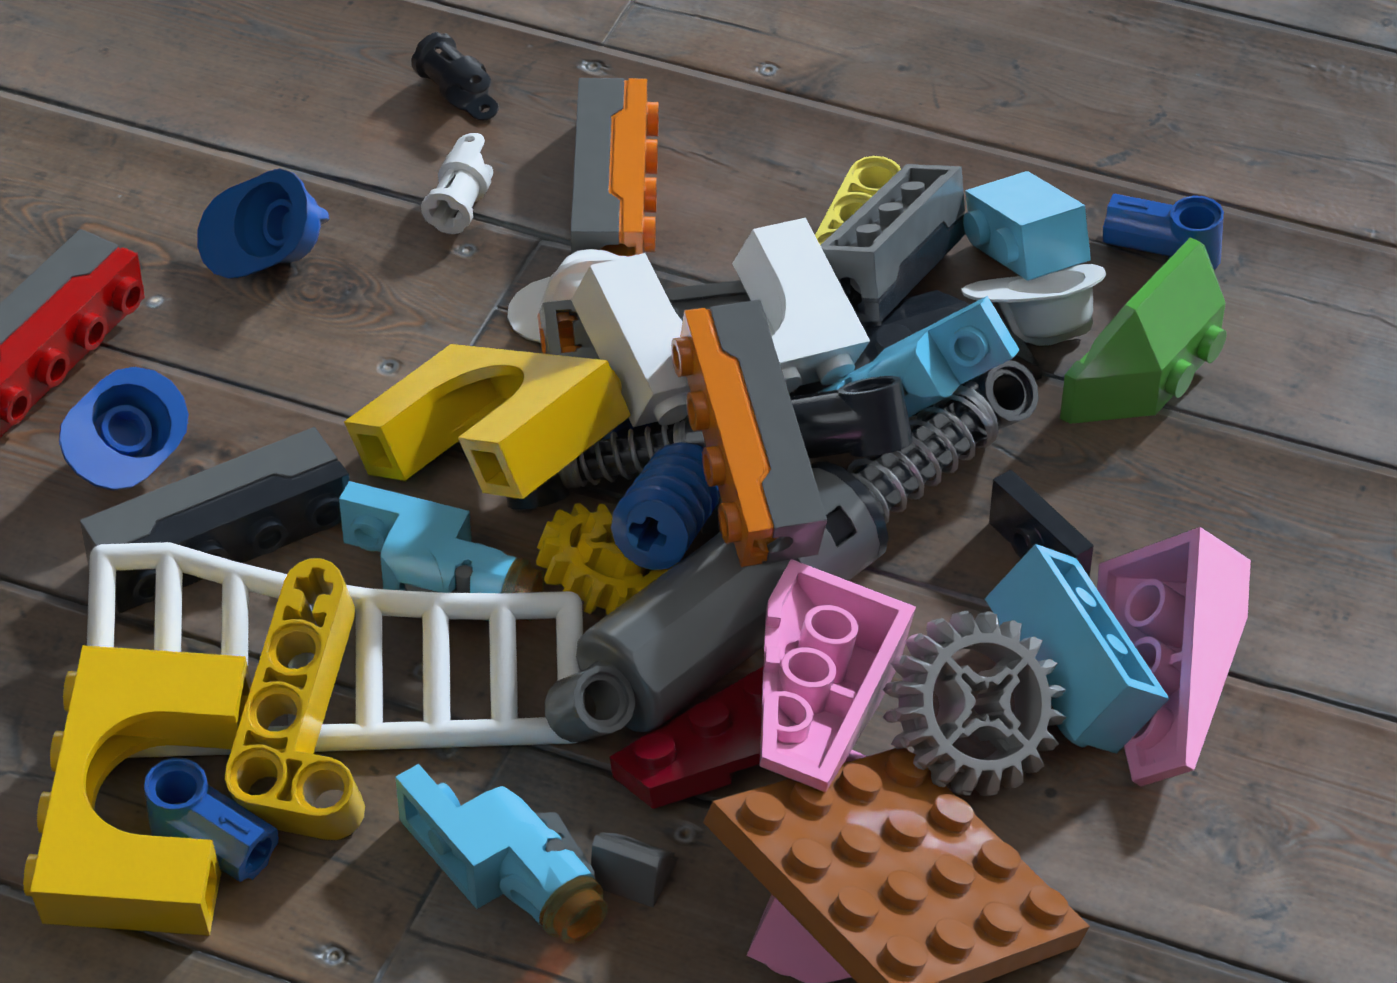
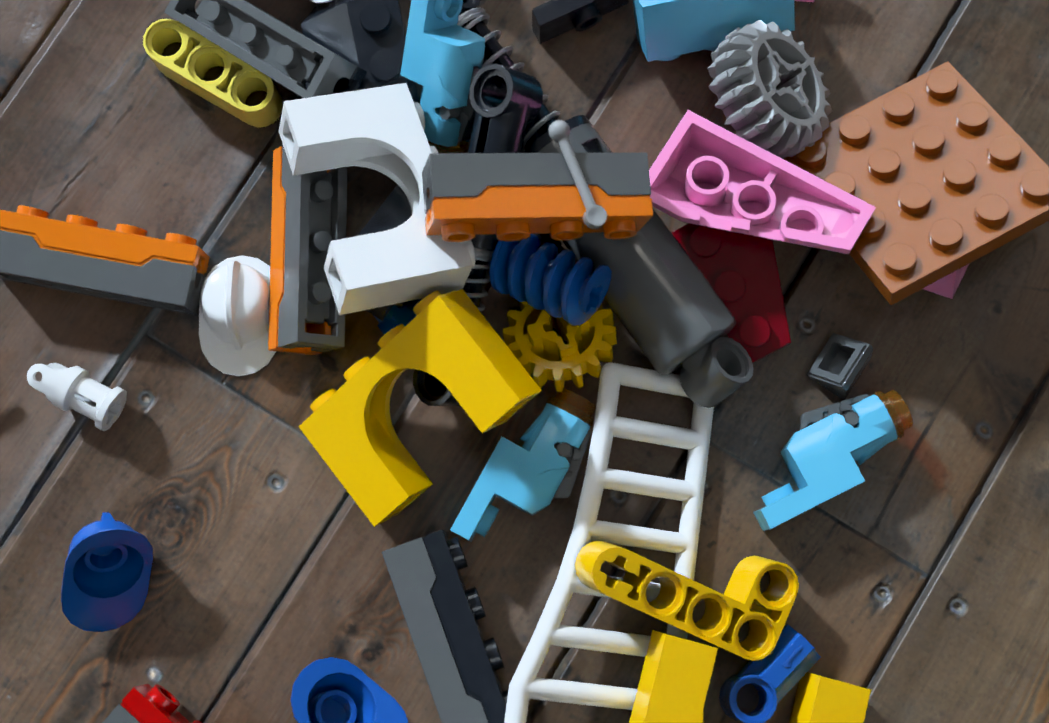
camera: 75 degrees left, 35 degrees up
none -> light grey hinge [548,120,607,229]

